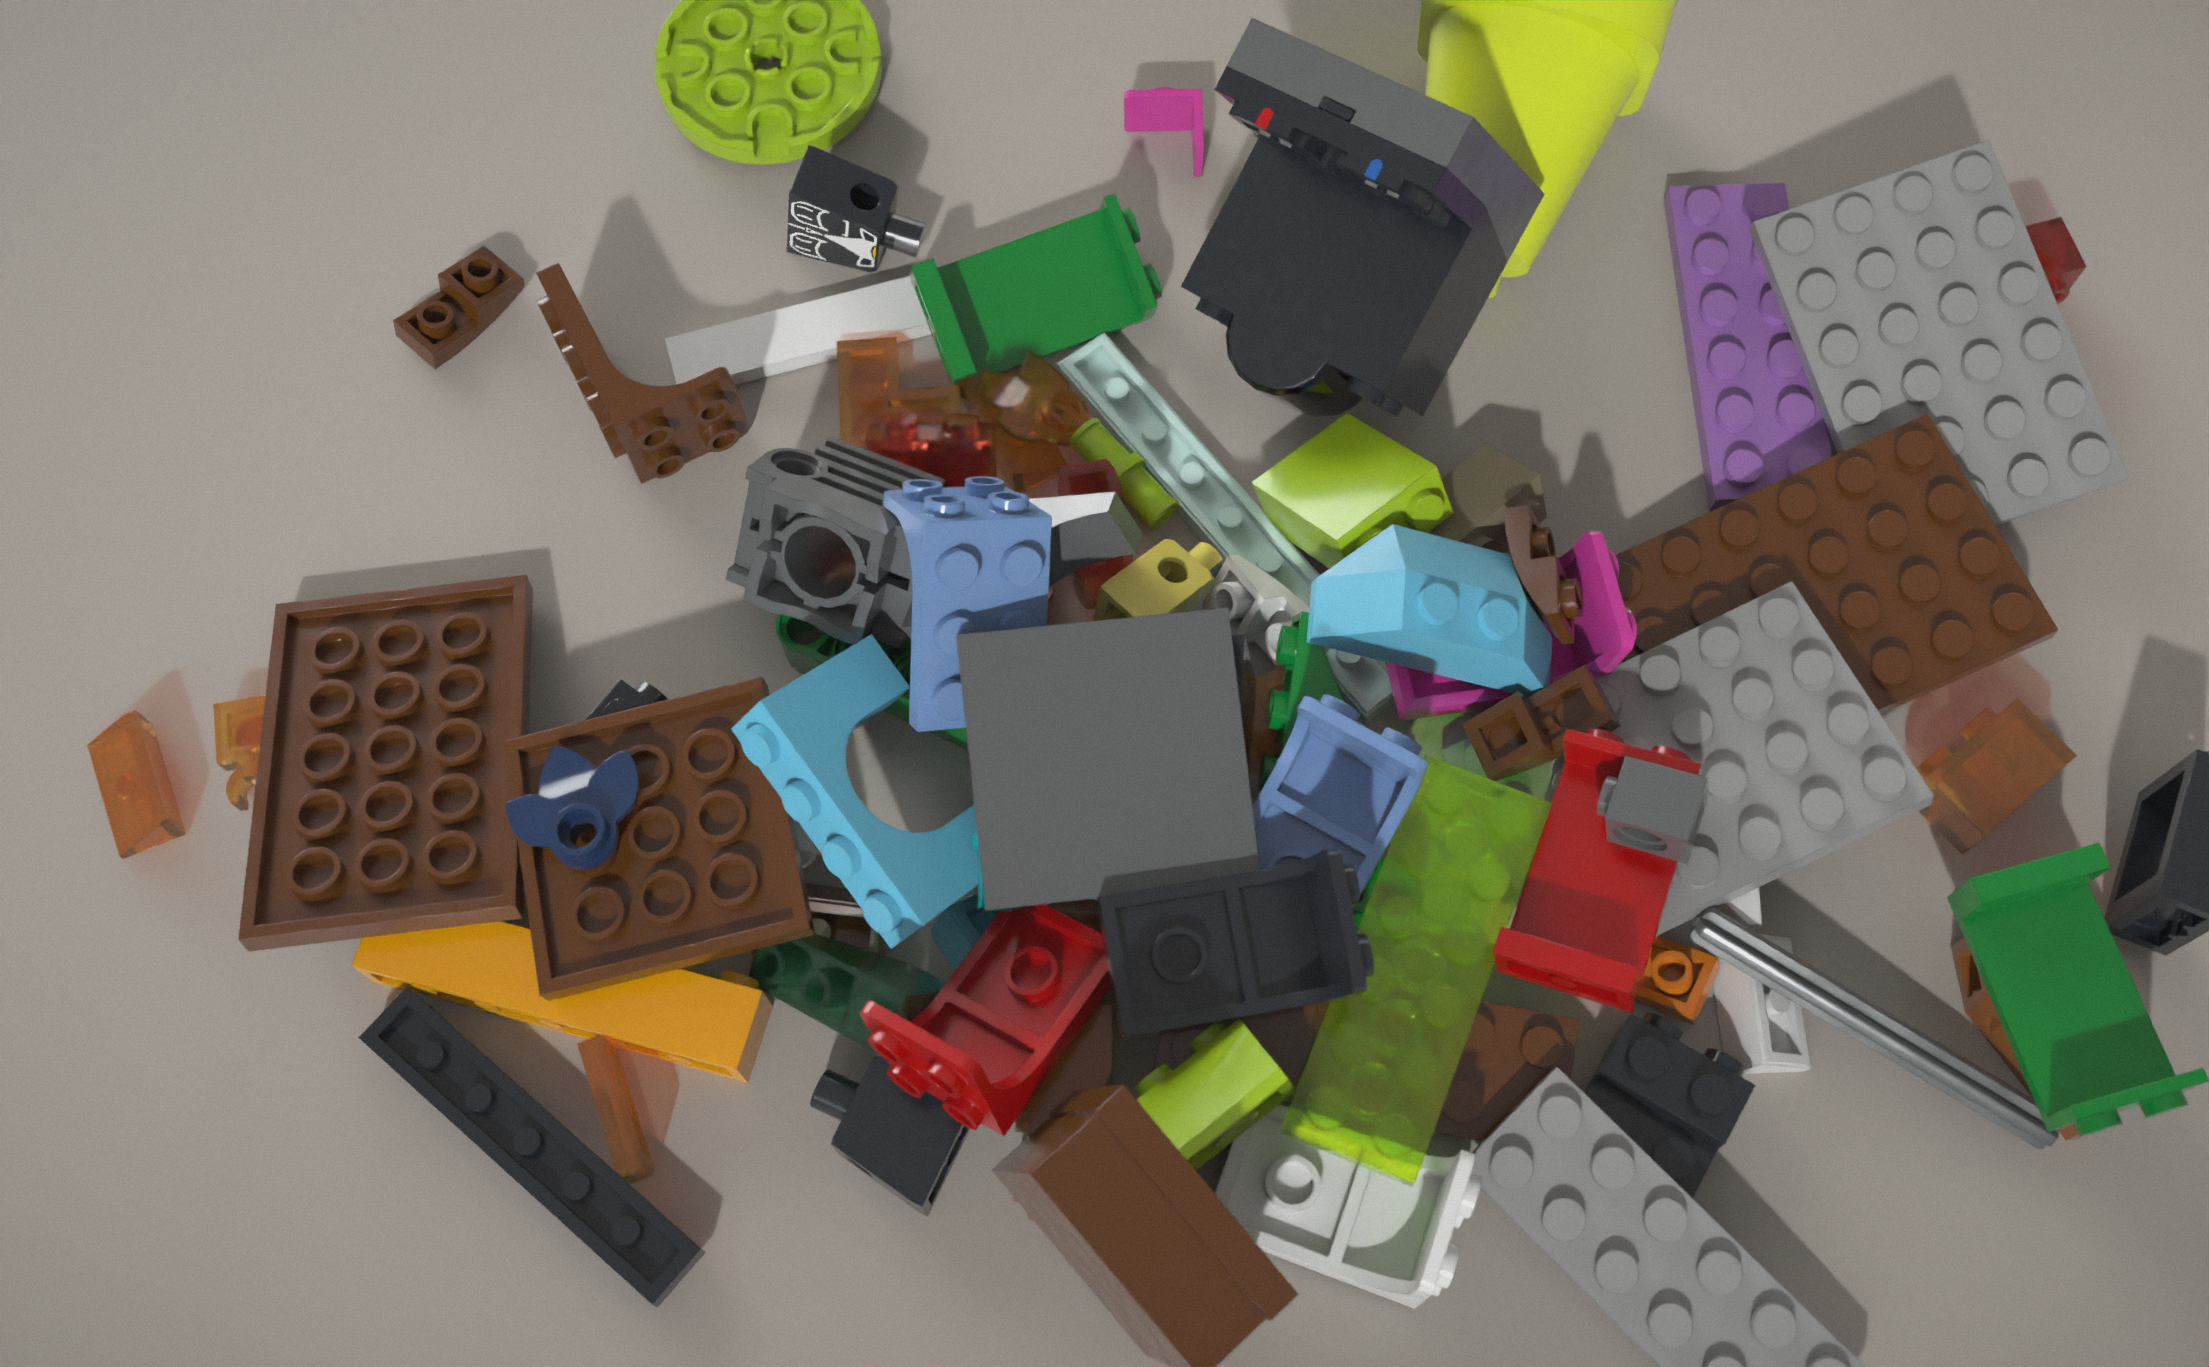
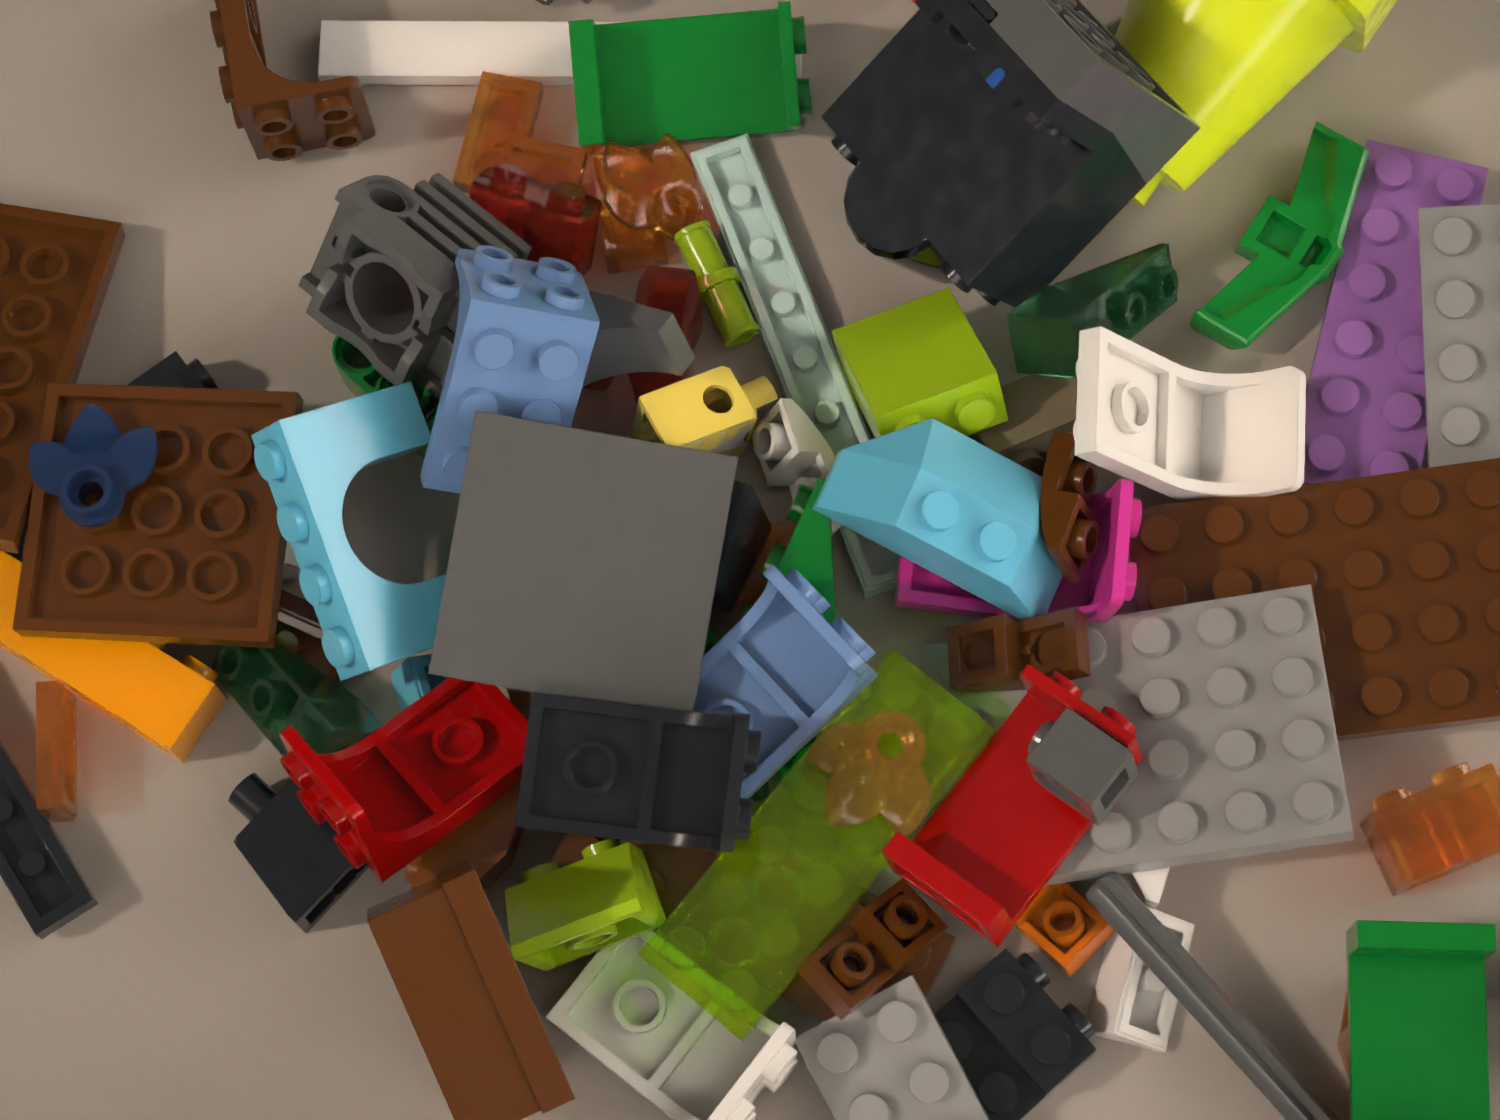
camera: 20 degrees right, 5 degrees up
none -> reddish brown slope [796,878,948,1021]
none -> clear orange plate [807,711,932,837]
none -> clear green slope [1007,243,1178,378]
none -> white bracket [1073,326,1306,502]
none -> green plate [1190,121,1370,350]

